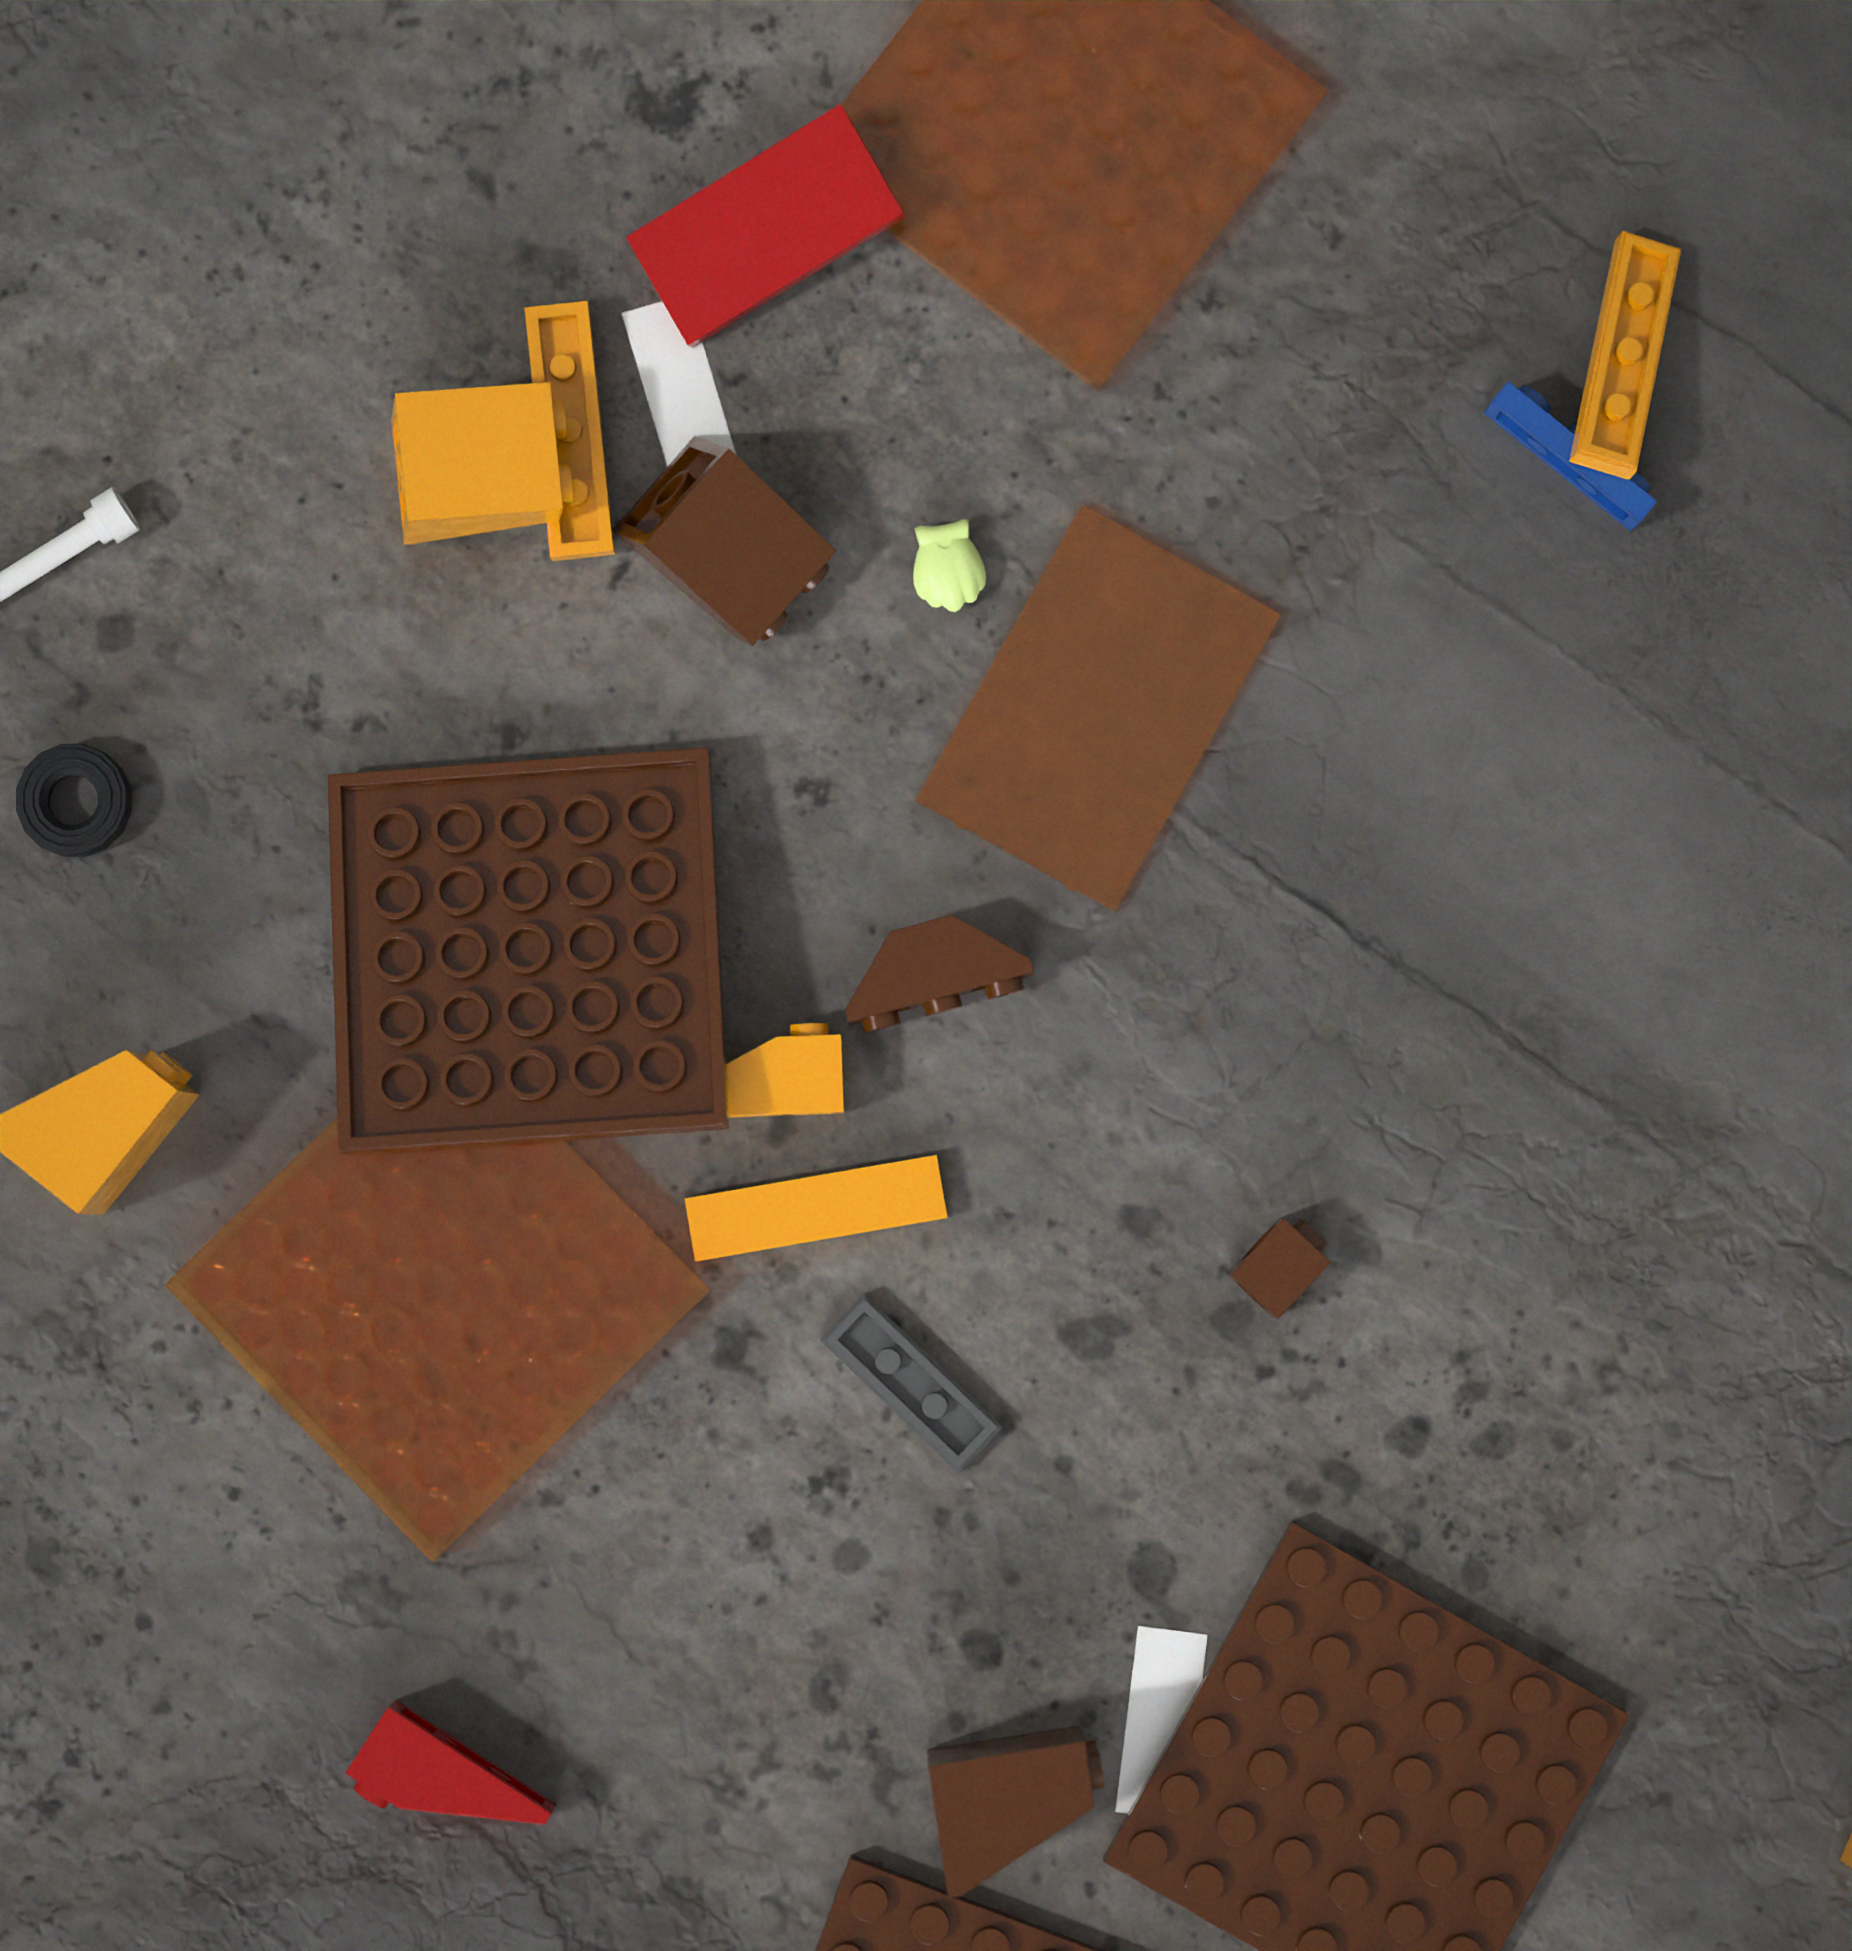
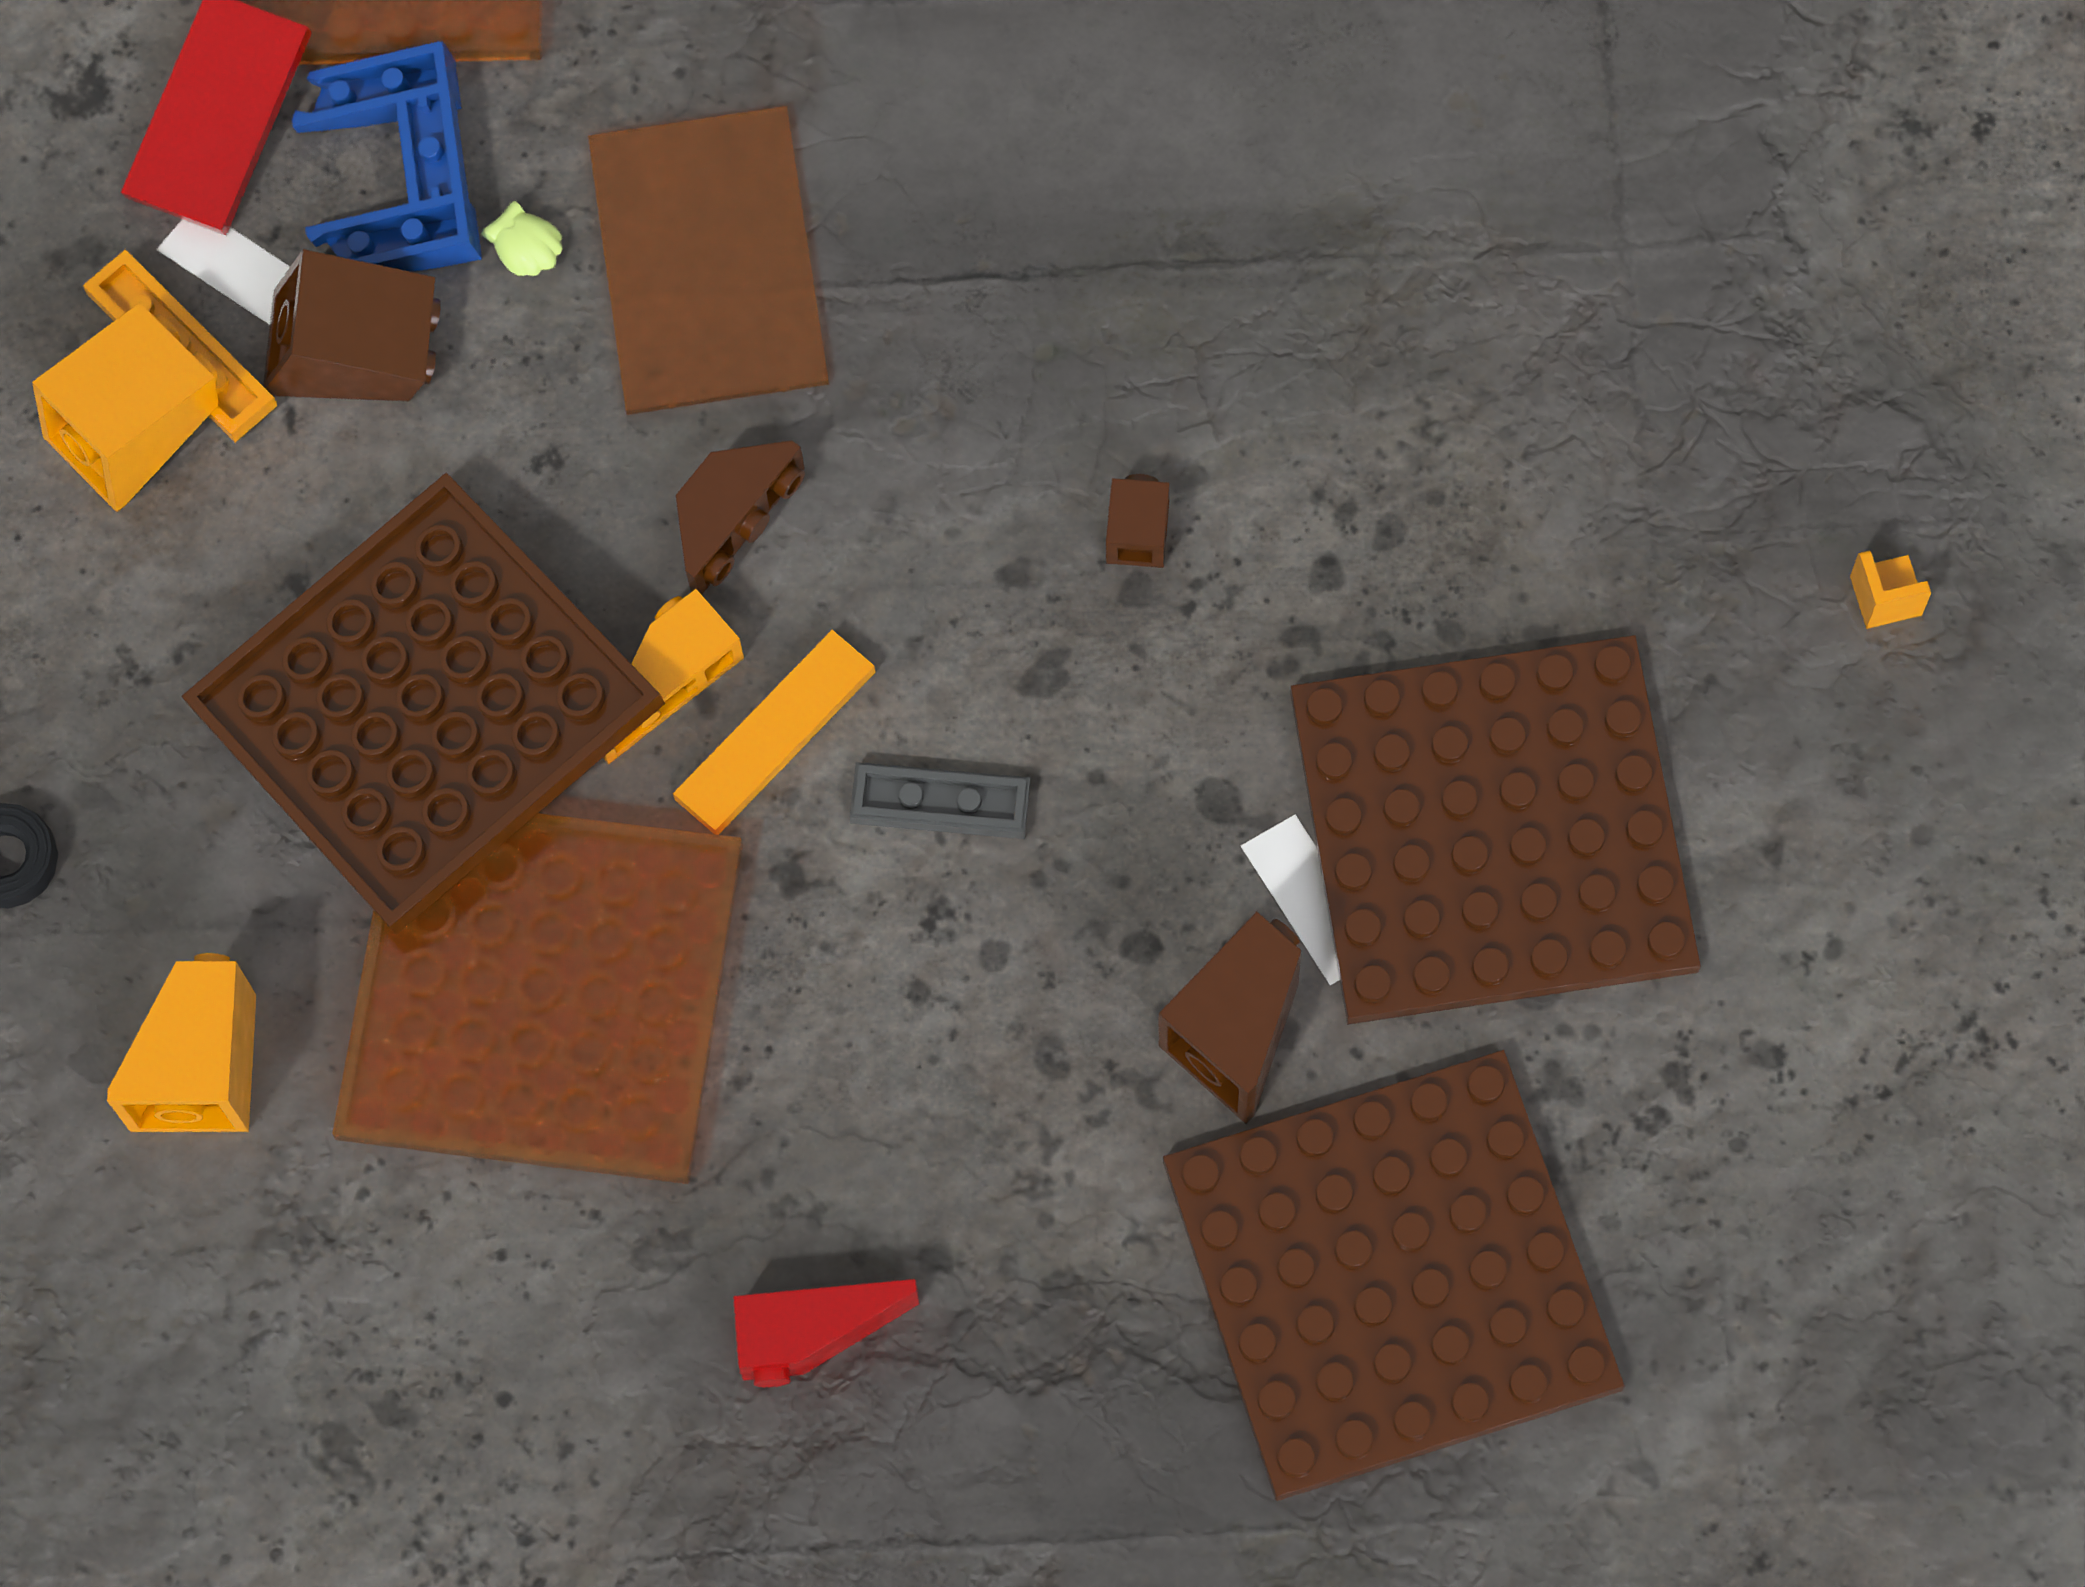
camera: 30 degrees left, 15 degrees down
none -> blue wedge [292,41,482,272]

